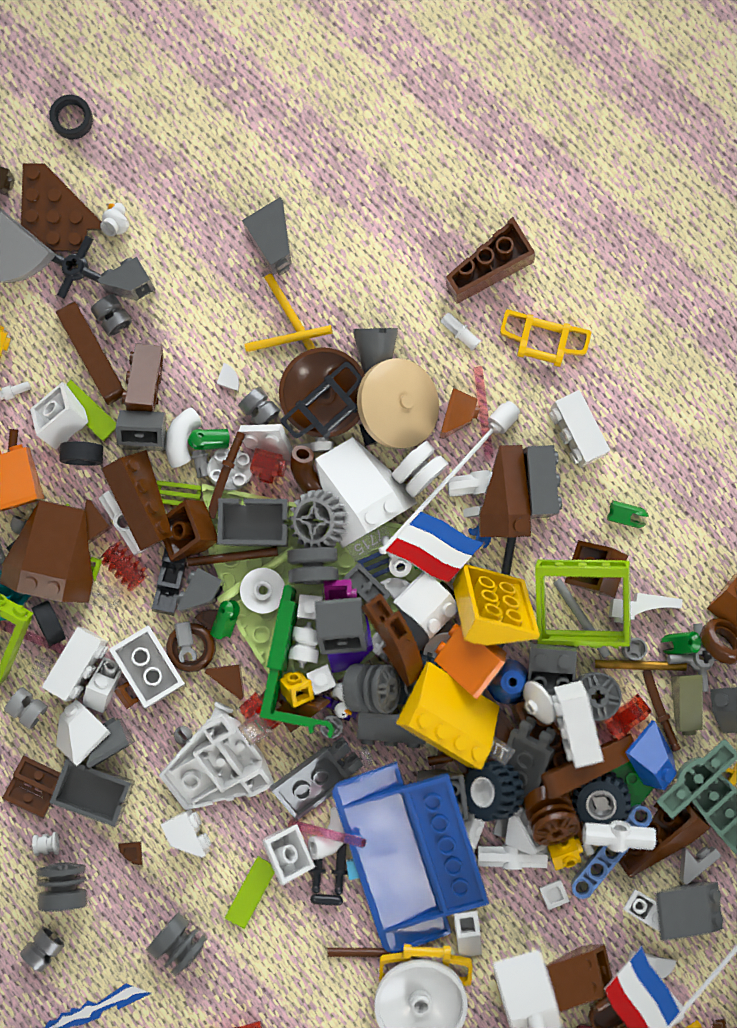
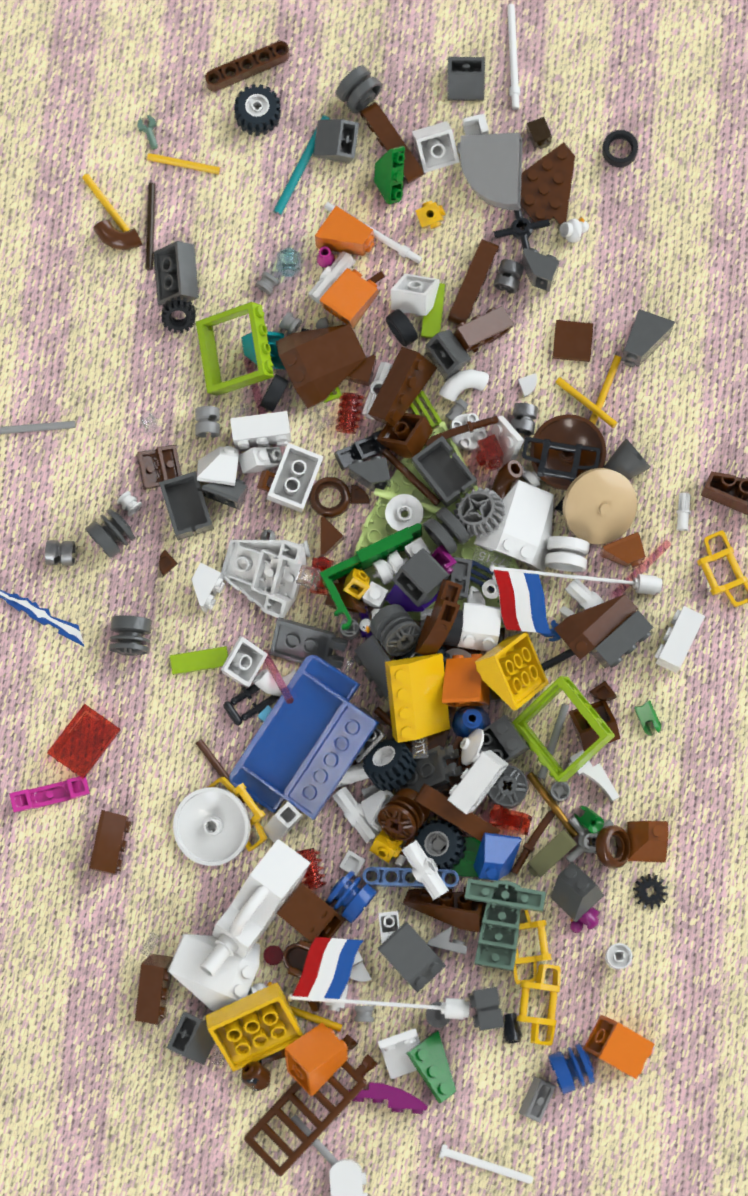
camera: 60 degrees right, 5 degrees down
light grey bar [174,621,197,663] -> none
green piece [188,429,230,450] -> none
green piece [210,600,240,640] -> none
none -> clear red piece [297,848,327,890]
none -> blue wheel [326,870,377,924]
none -> light grey wheel [354,1006,374,1022]
none -> reddish brown slope [552,320,594,362]
none -> reddish brown tile [589,681,617,701]

